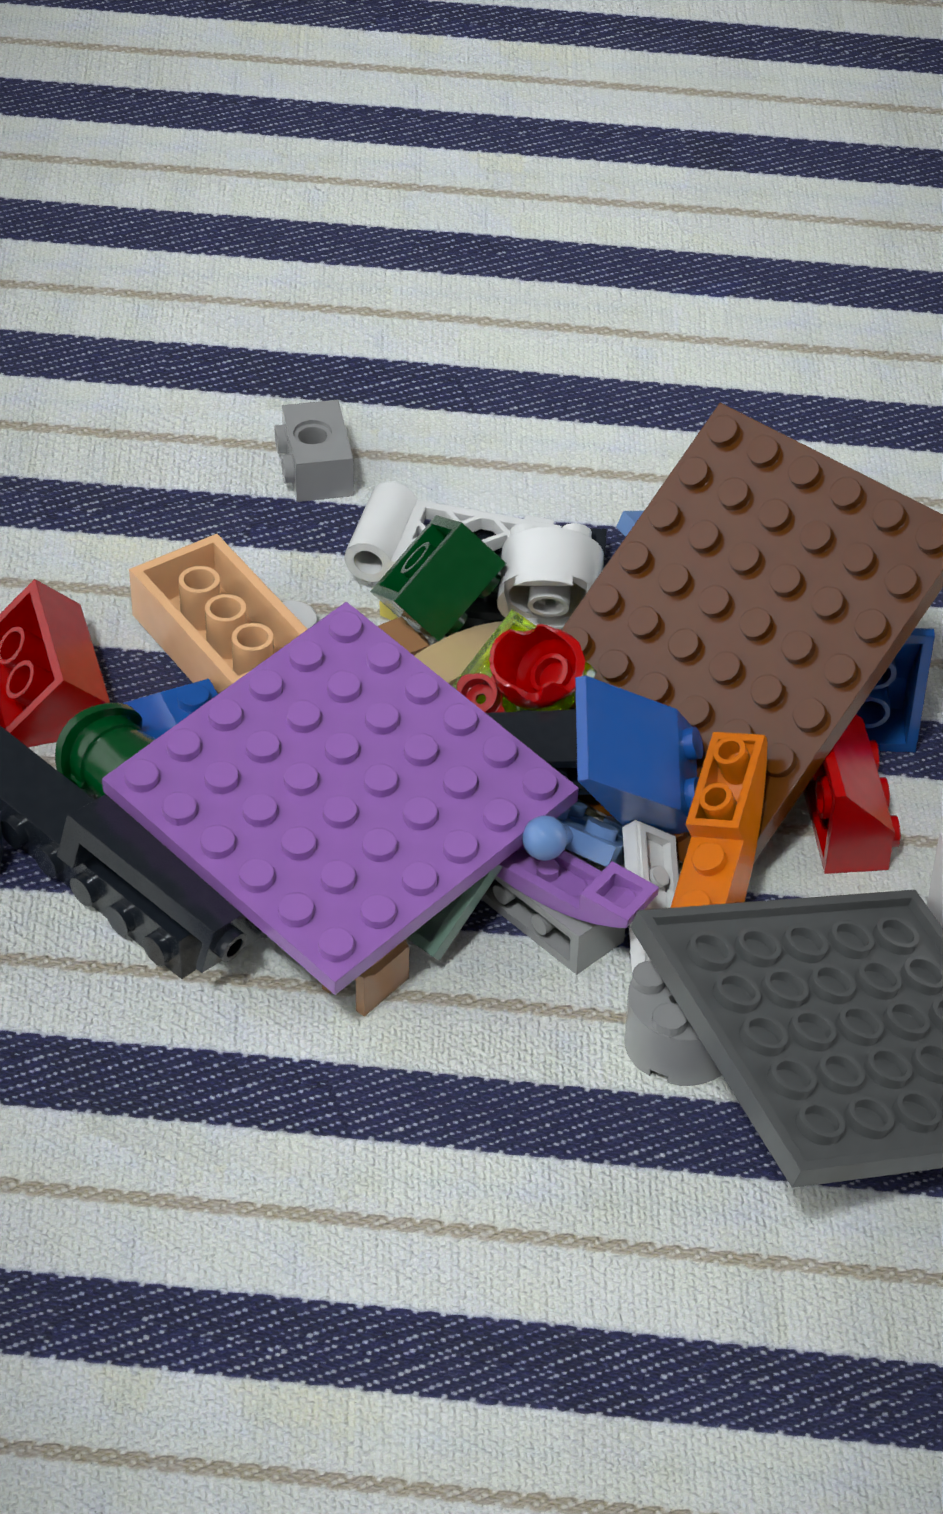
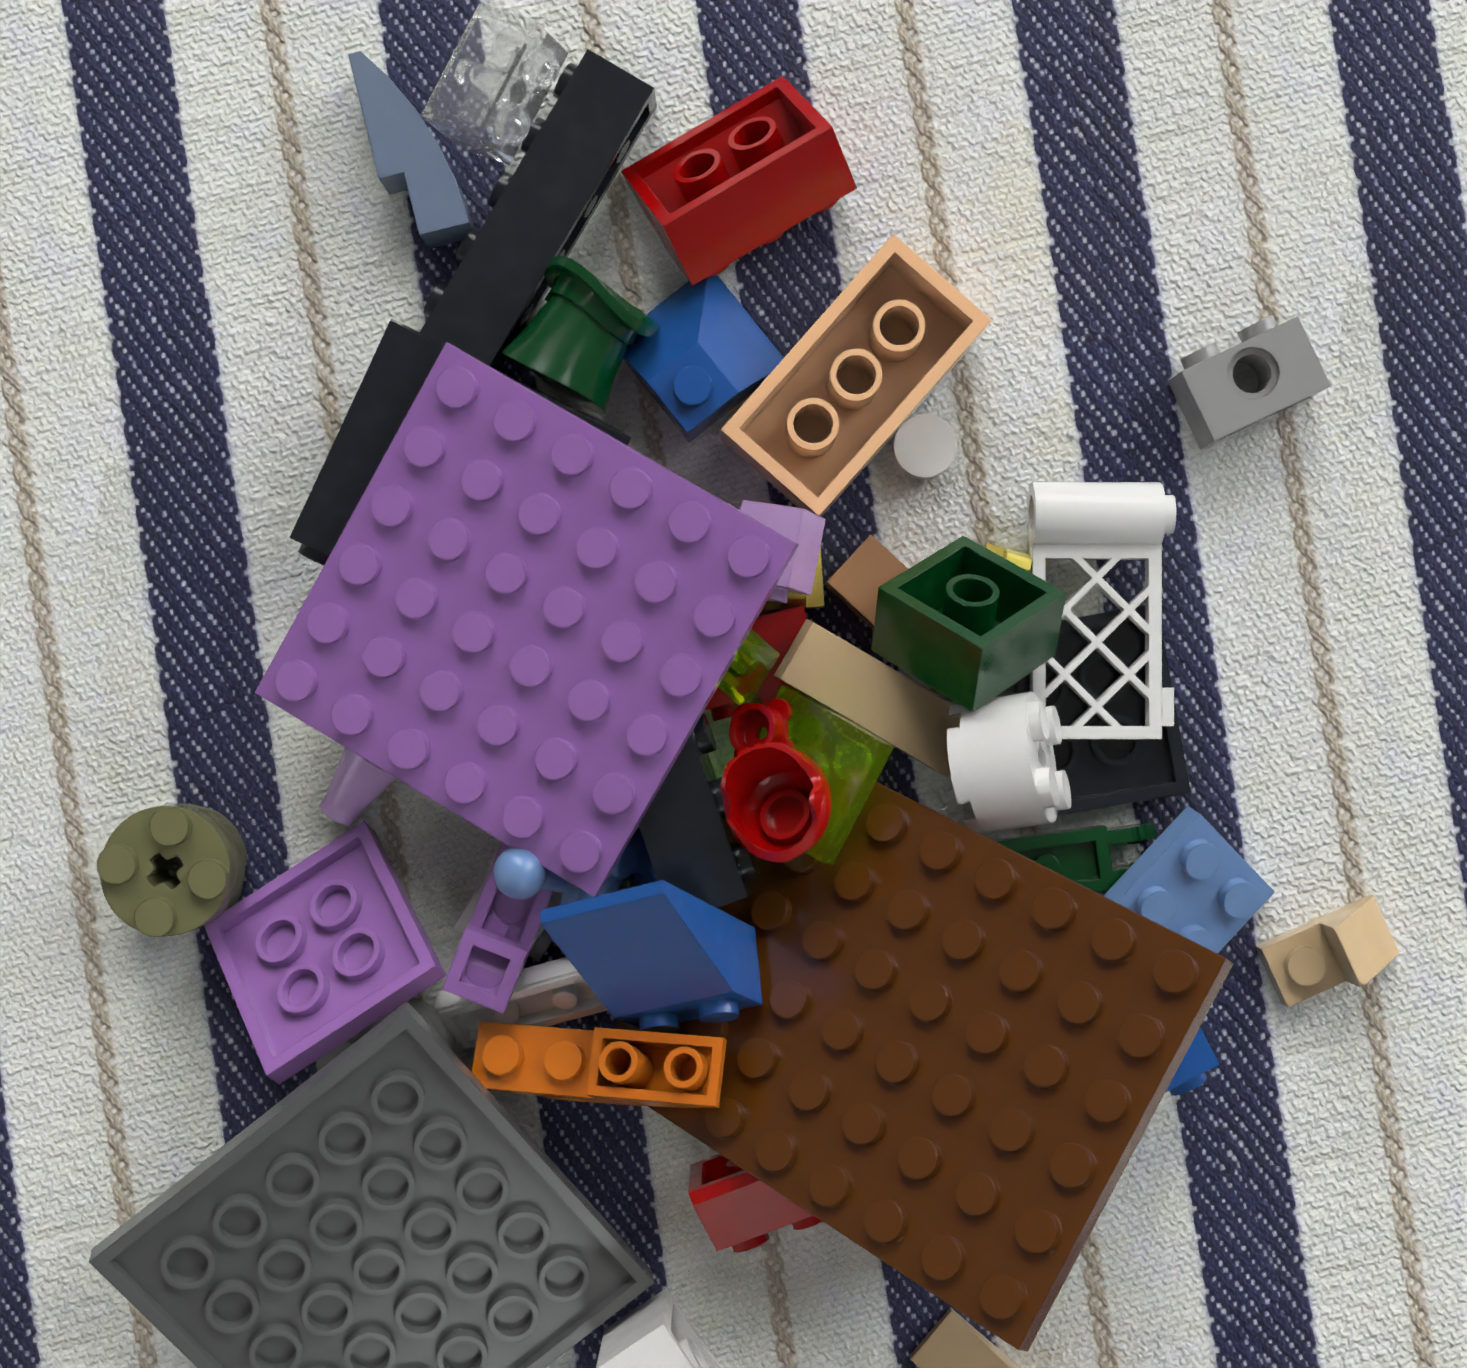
camera: 75 degrees right, 45 degrees up
none -> olive brick [97,803,247,937]
none -> medium lavender plate [204,821,447,1084]
none -> lavender cone [320,747,397,826]

